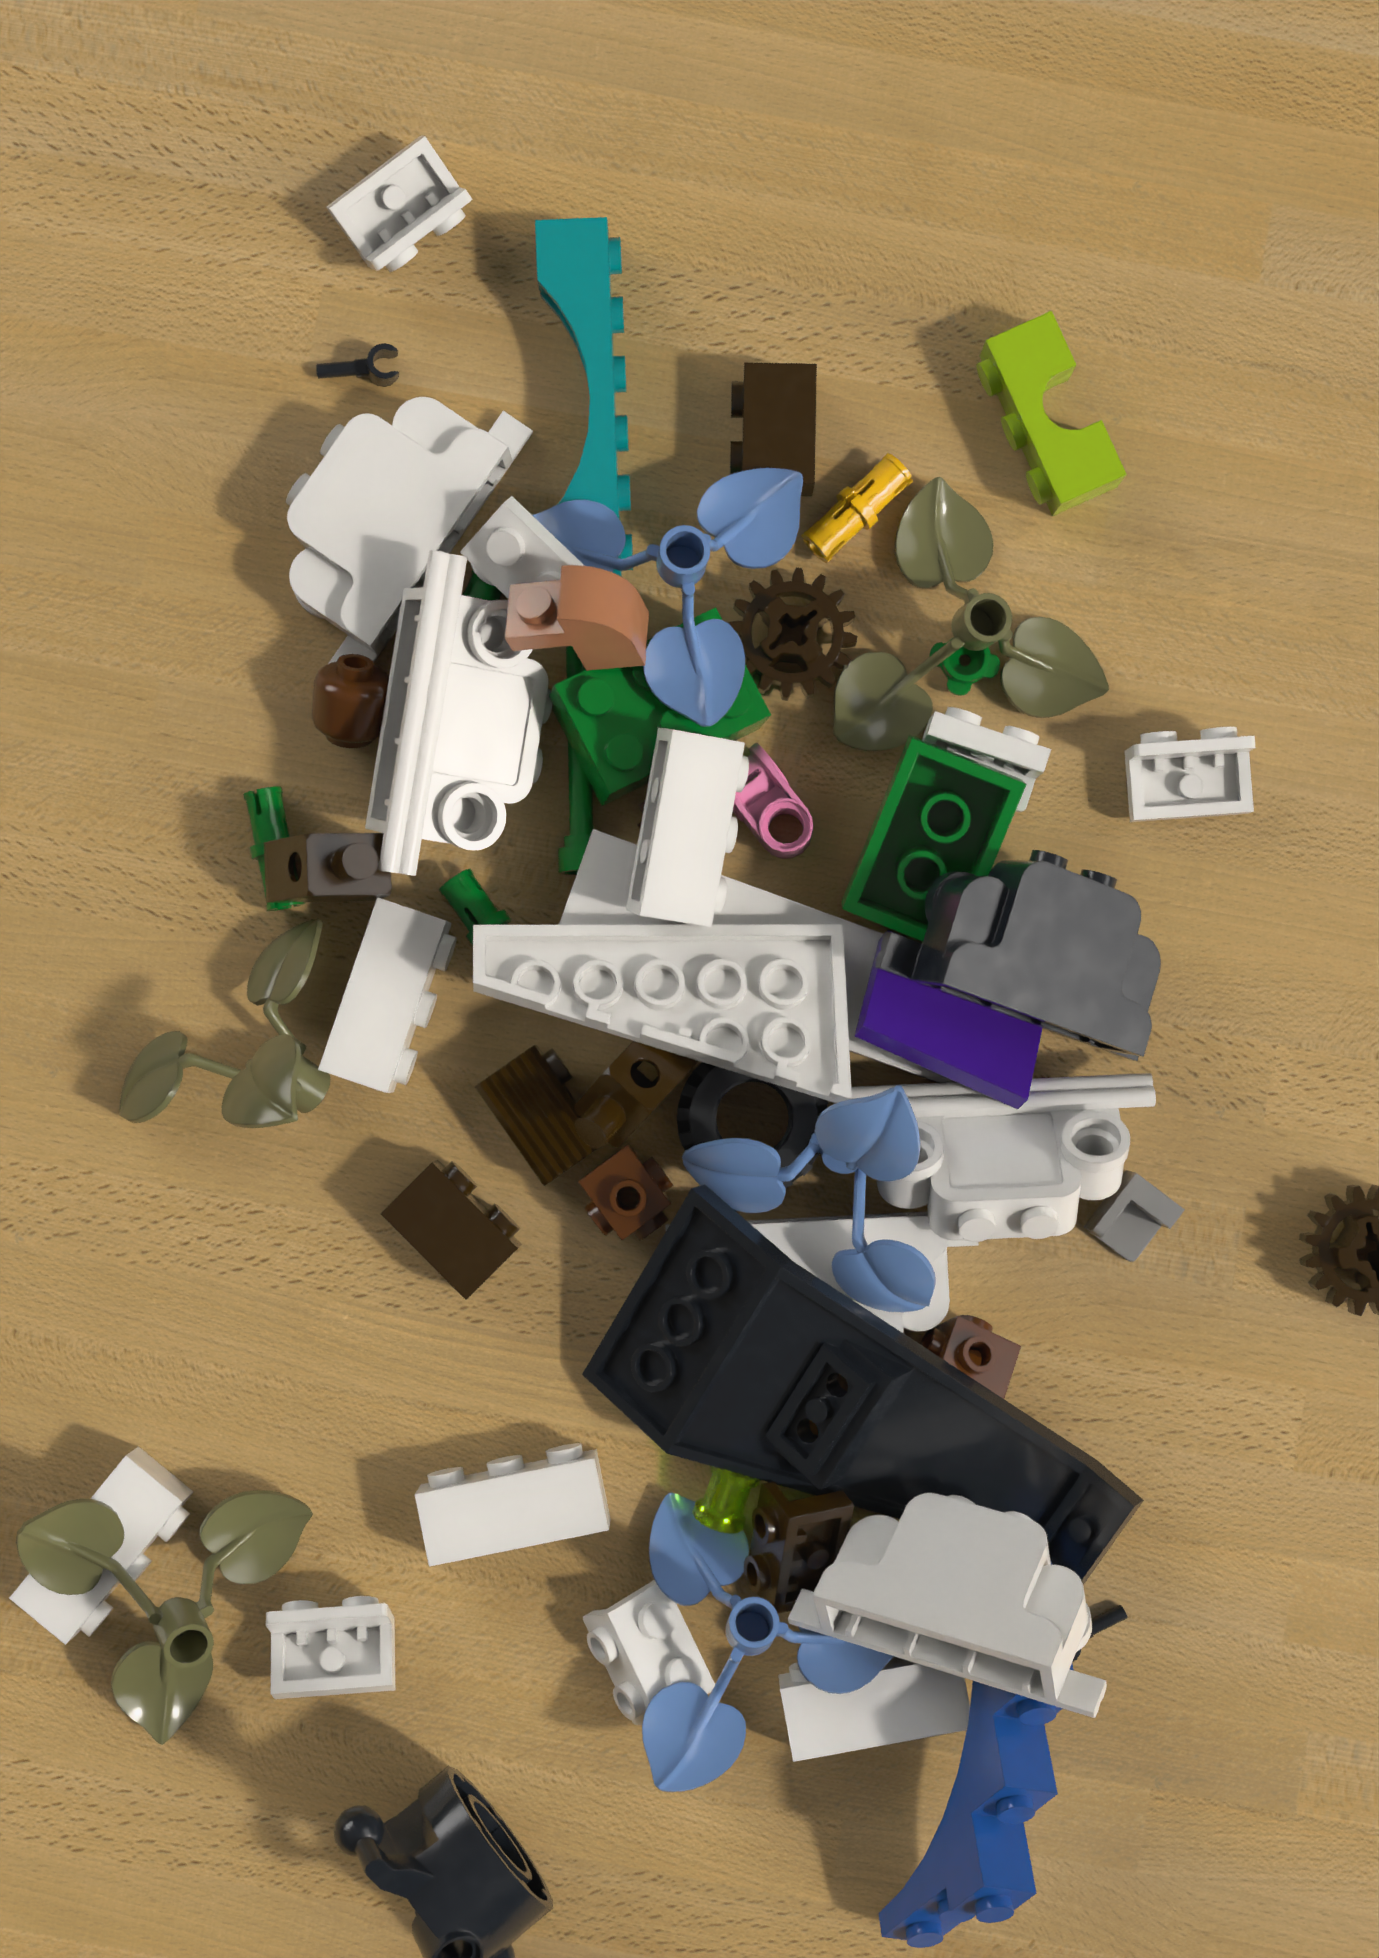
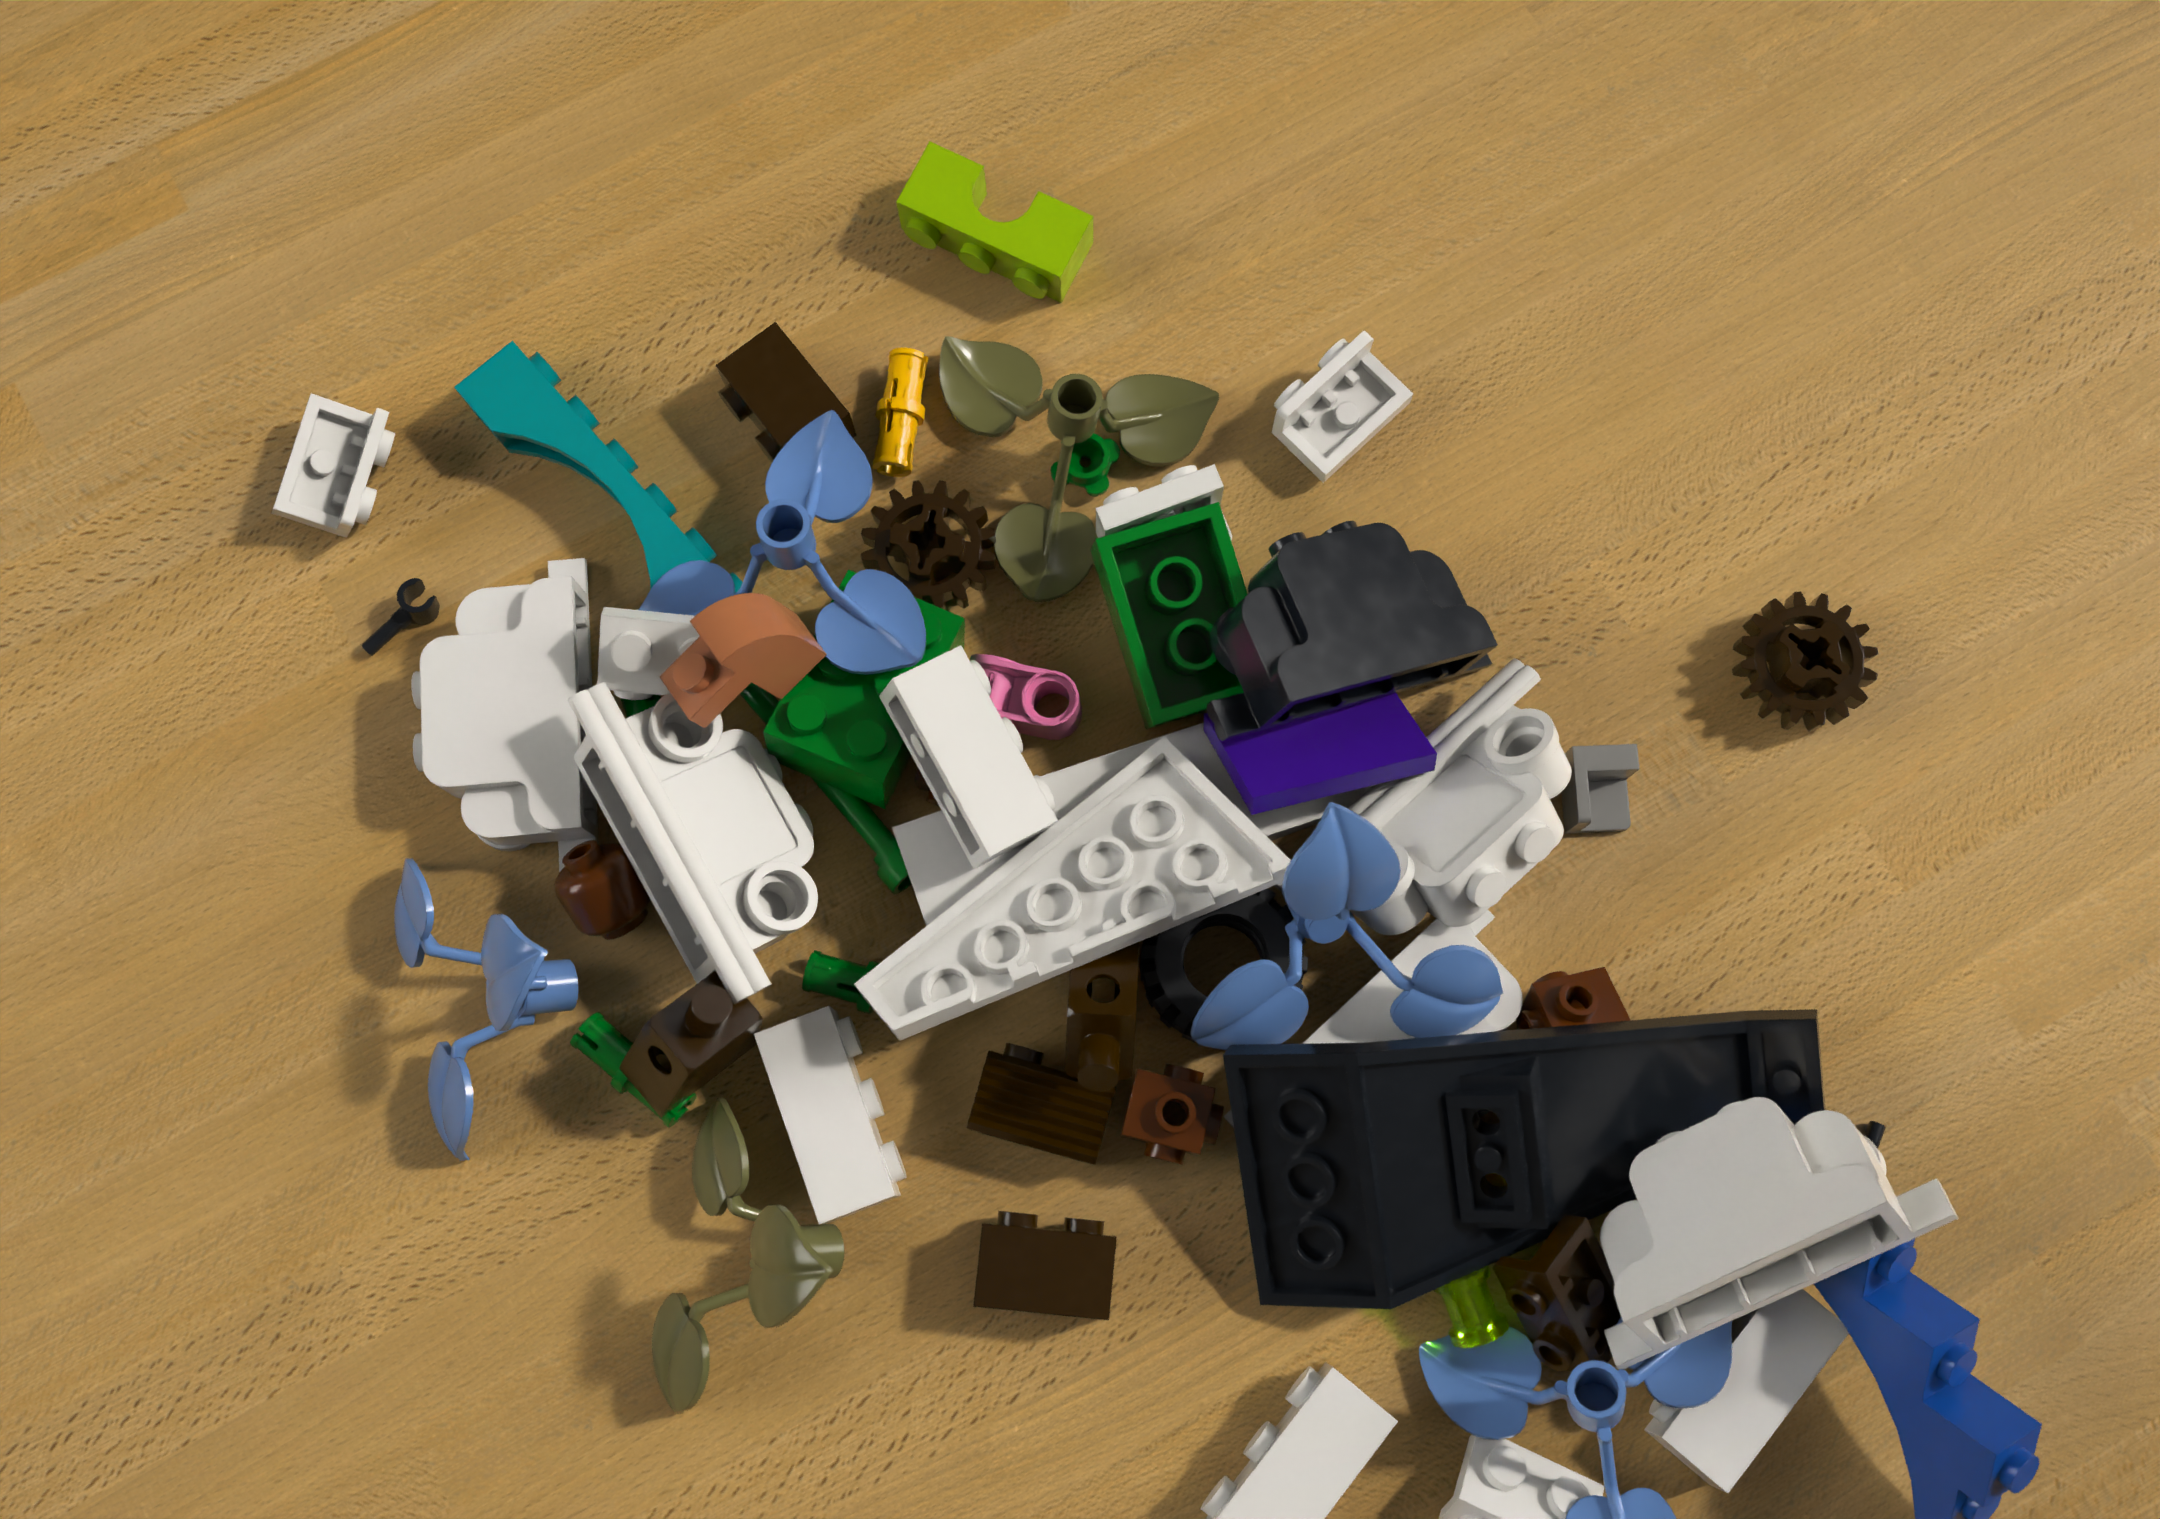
camera: 40 degrees left, 10 degrees down
none -> medium blue plant [394,858,578,1161]

